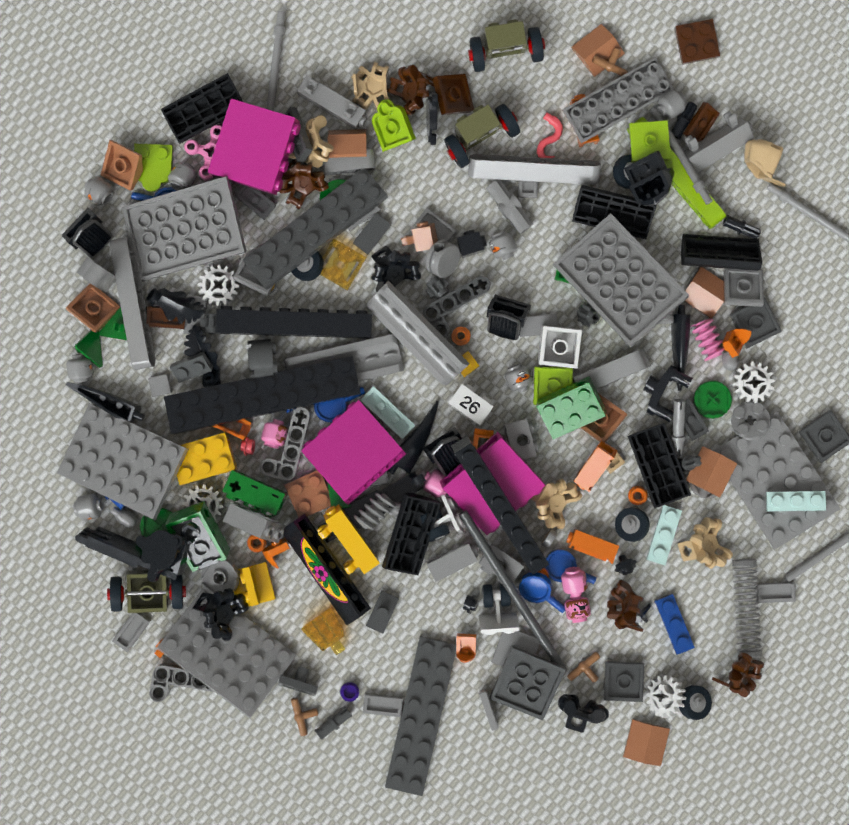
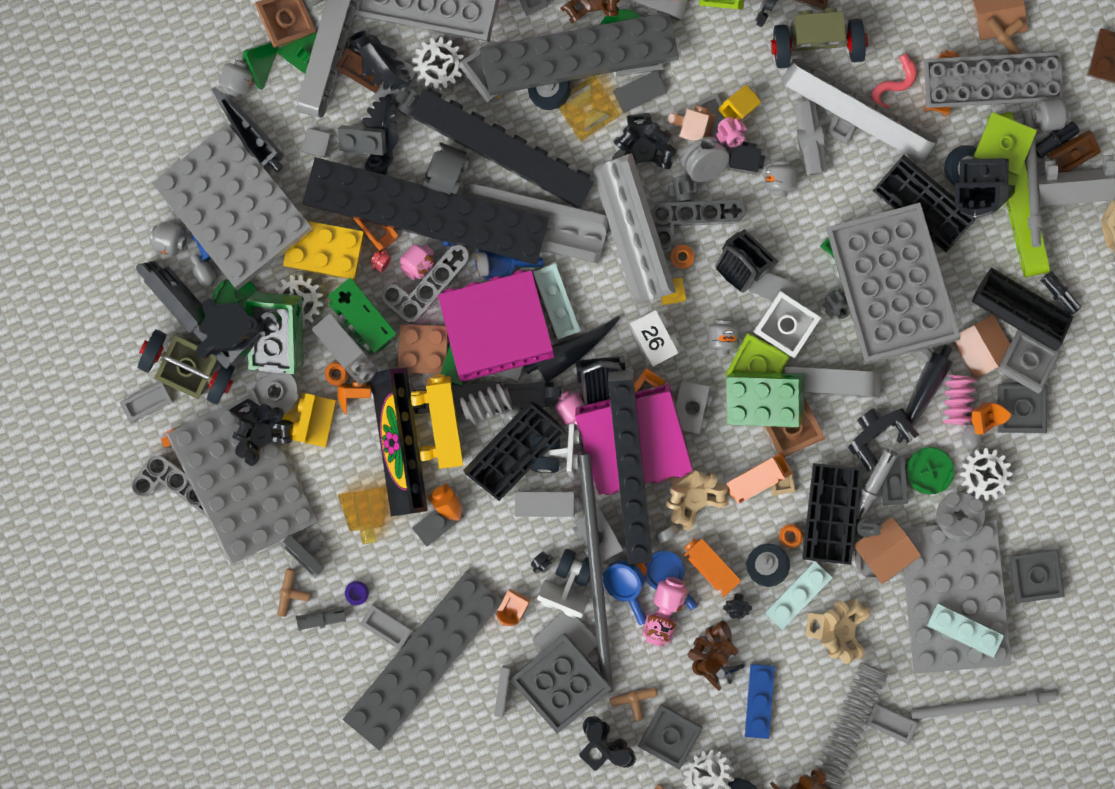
camera: 30 degrees right, 0 degrees up
none -> orange plate [428,482,462,521]
none -> light grey tile [476,252,489,277]
none -> bright pink gear [715,117,747,147]
none -> yellow brick [718,85,762,121]

